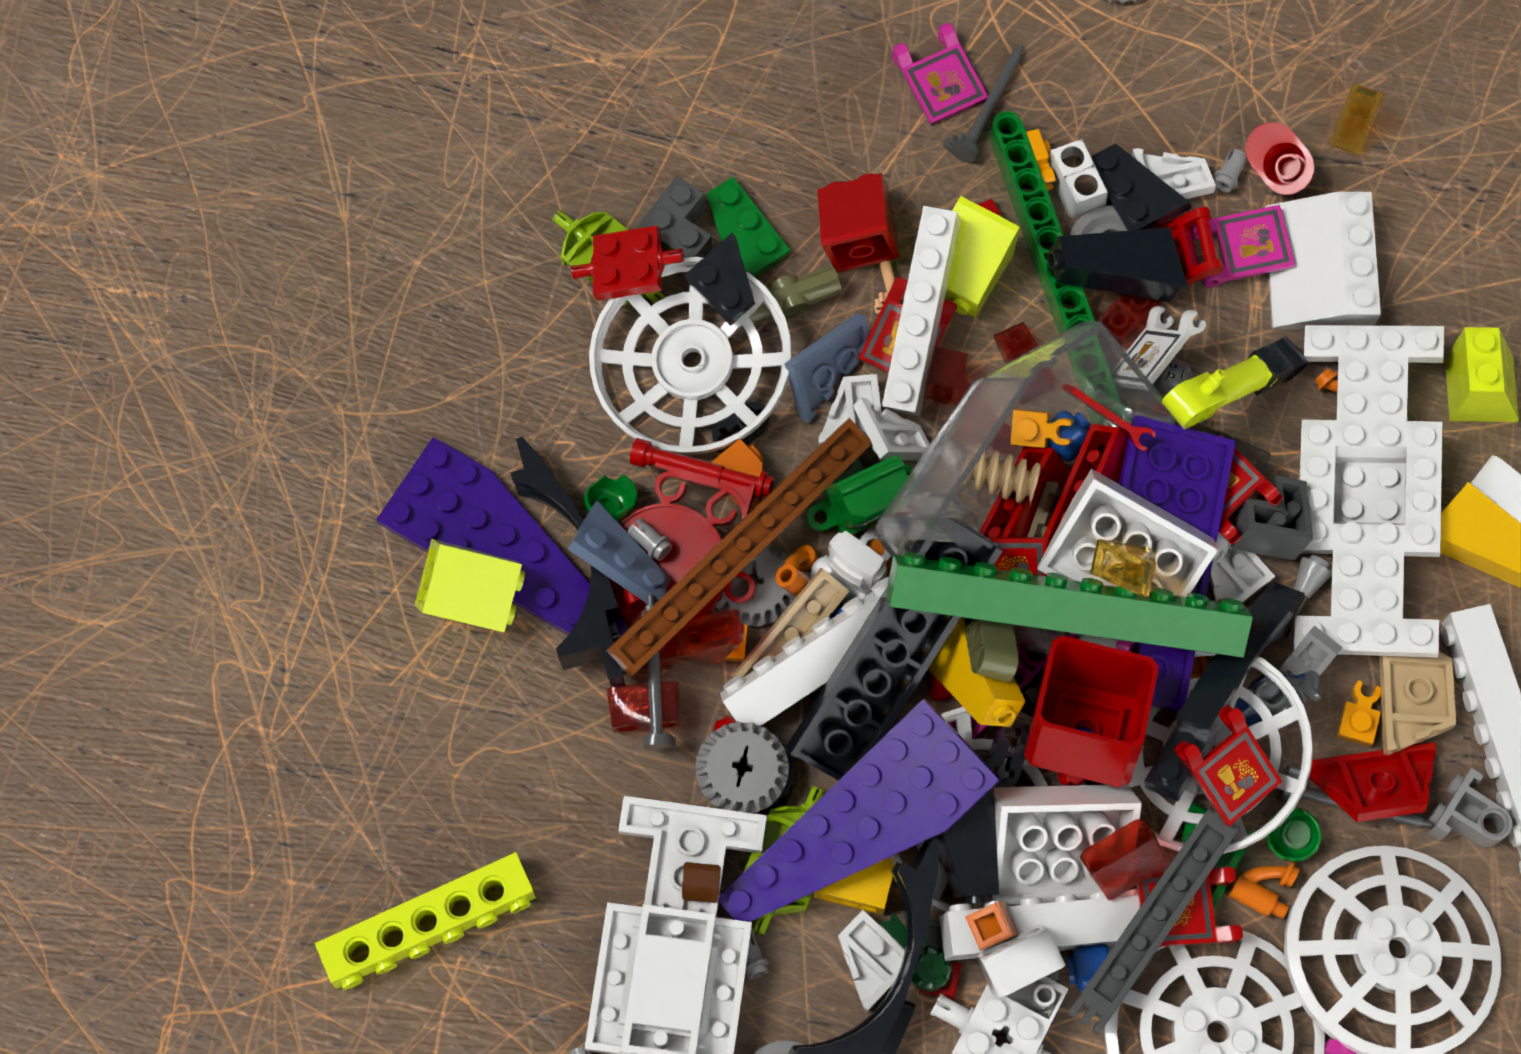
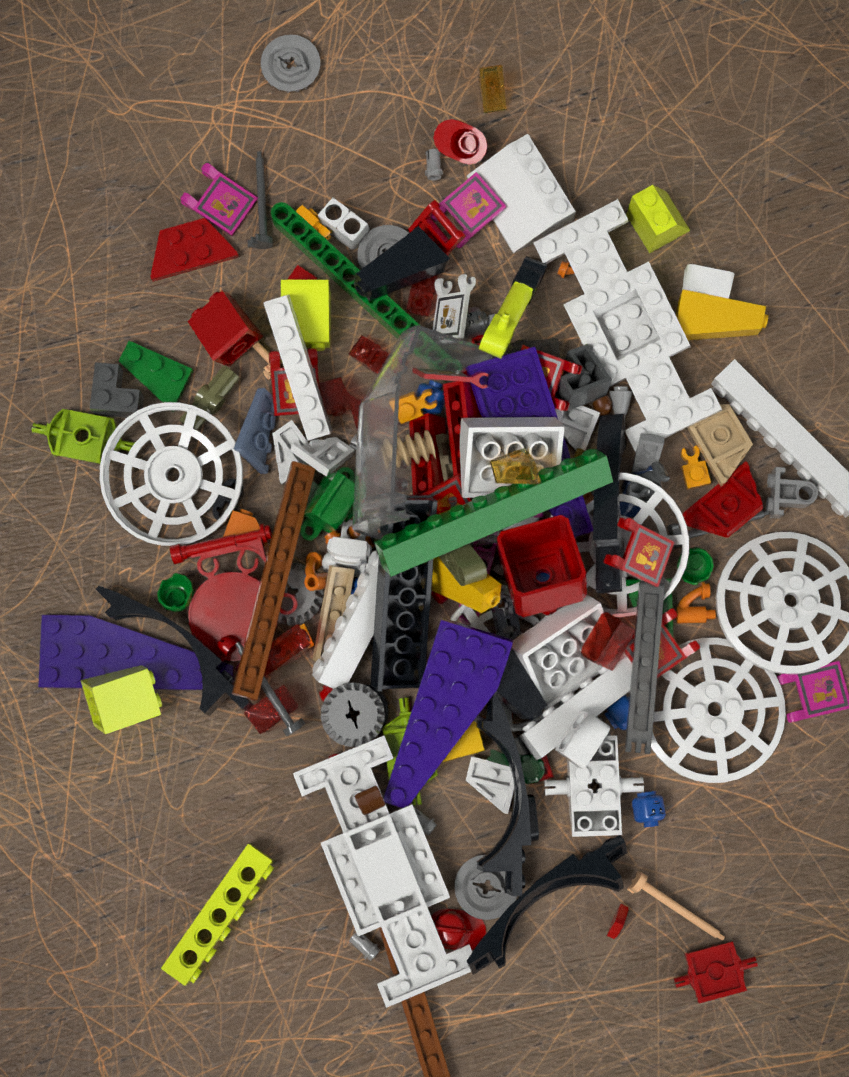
camera: 30 degrees left, 10 degrees up
sand blue wing [567,501,671,604] -> none
red plate [571,225,685,301] -> none
light grey pin [628,518,672,561] -> none
black wing [684,233,755,326] -> none
orange slope [965,901,1019,951] -> none
black wing [1091,143,1191,231] -> none
white wing [1132,148,1216,199] -> none
none -> red wing [150,218,239,282]
none -> reddish brown hinge [592,395,613,415]

